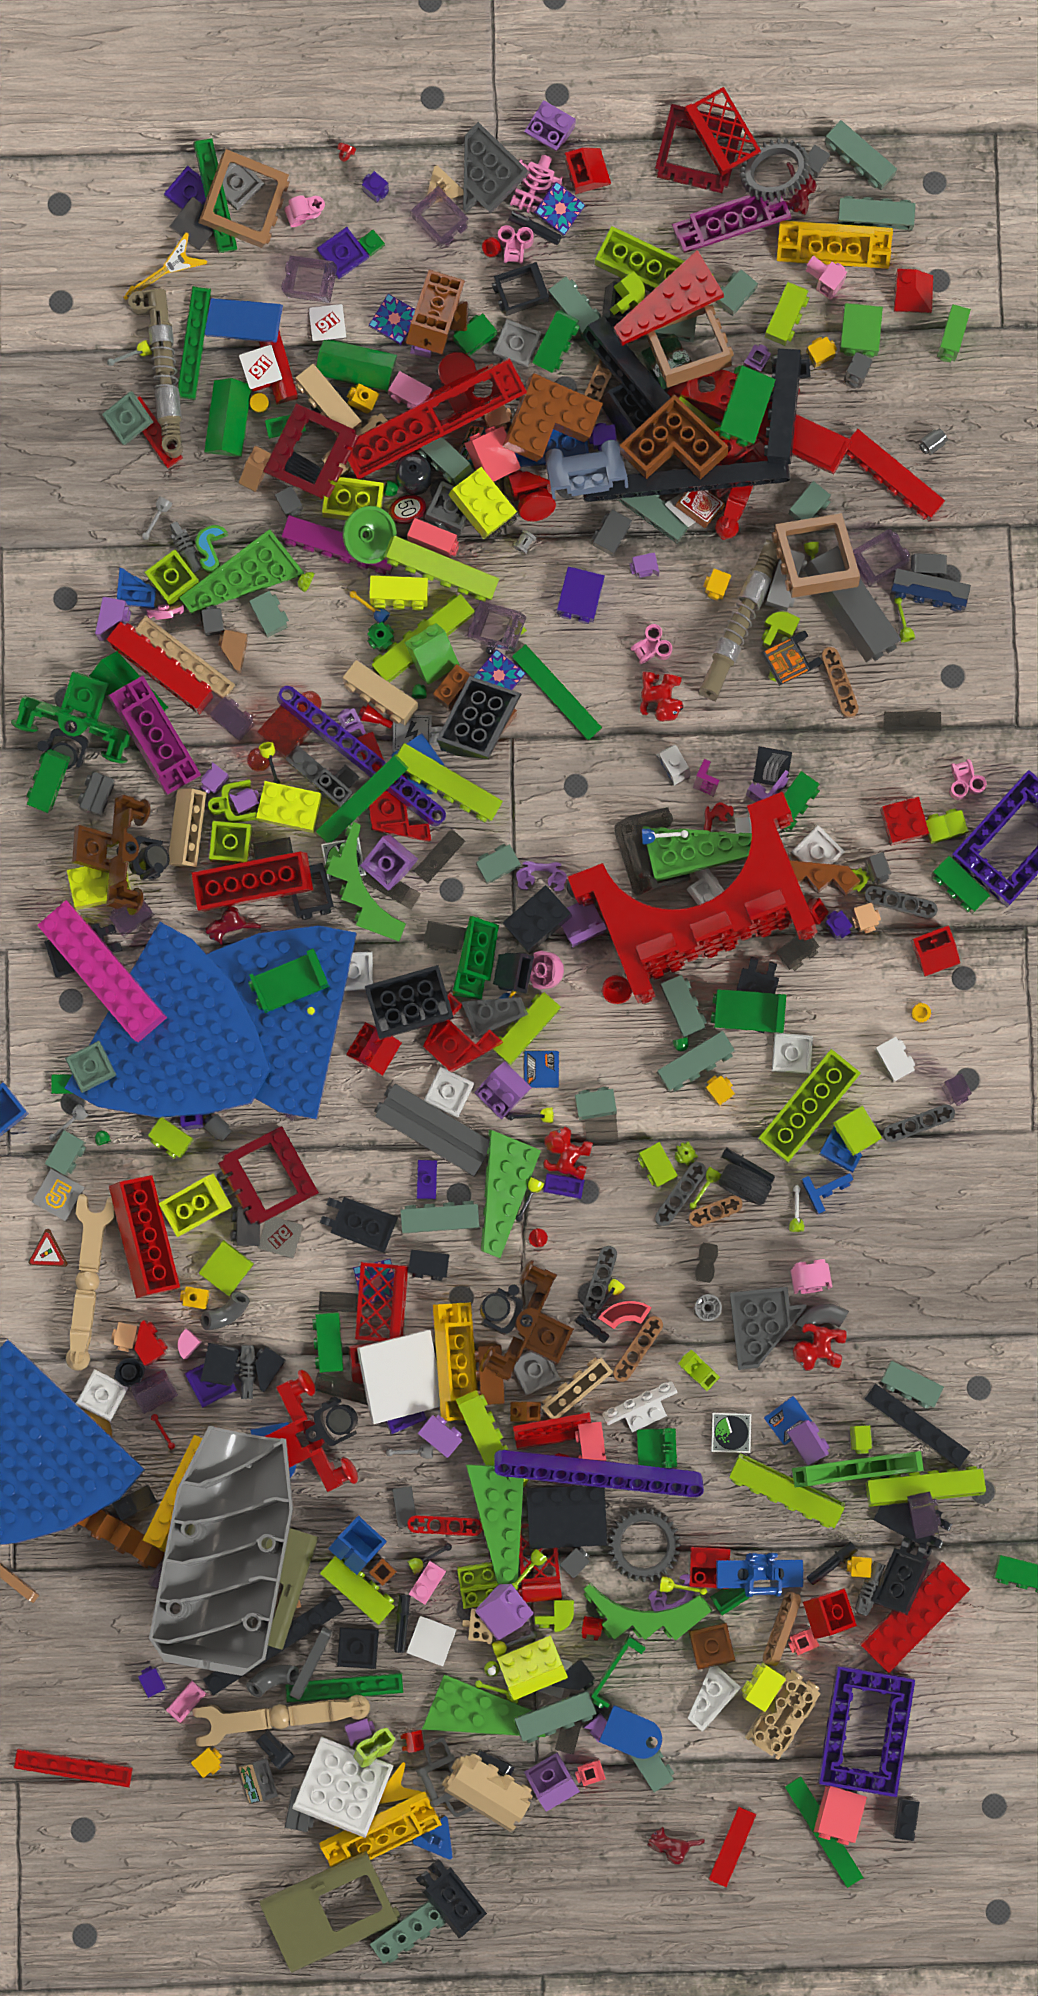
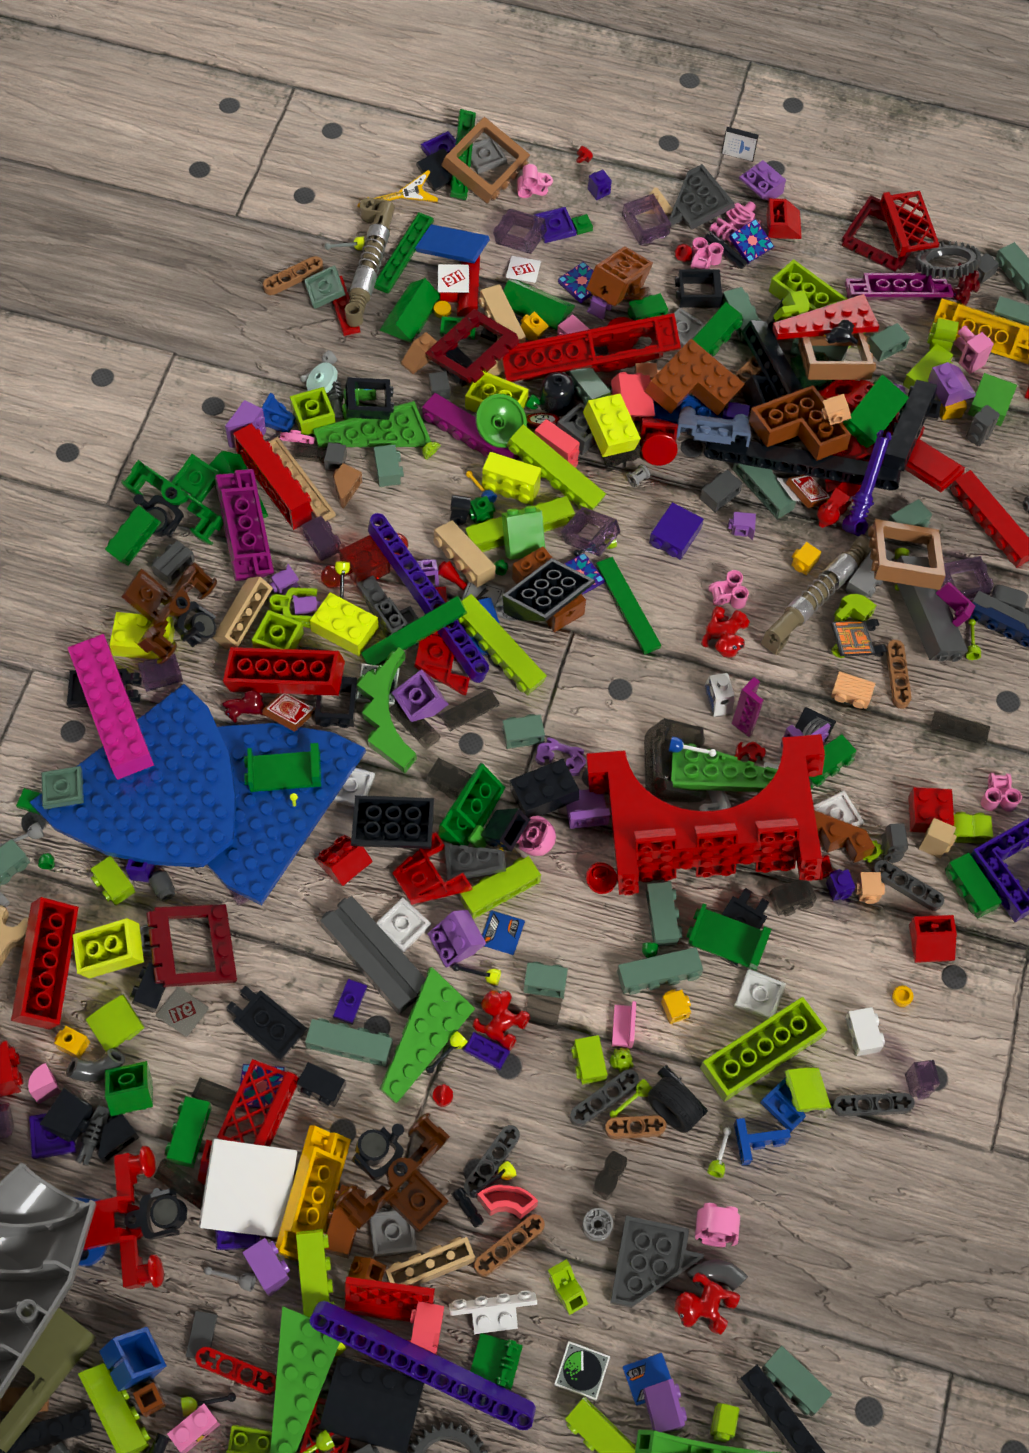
camera: 15 degrees right, 20 degrees down
none -> green brick [105,1061,153,1116]
none -> tile [262,694,315,732]
none -> medium nougat beam [263,256,323,295]
none -> light aqua plate [306,362,338,393]
none -> black window [345,377,394,420]
none -> black piece [450,495,471,526]
none -> bright green piece [468,825,487,848]
none -> bright pink panel [611,1001,636,1048]
none -> white tile [722,127,759,162]
none -> light nougat brick [821,394,851,425]
none -> black animal [824,320,858,345]
none -> light nougat brick [831,671,876,709]
none -> dark purple piece [842,430,891,536]
none -> tan piece [919,818,957,859]
none -> lime brick [927,318,959,352]
none -> medium lavender slope [928,362,976,407]
none -> magenta bracket [936,582,975,627]

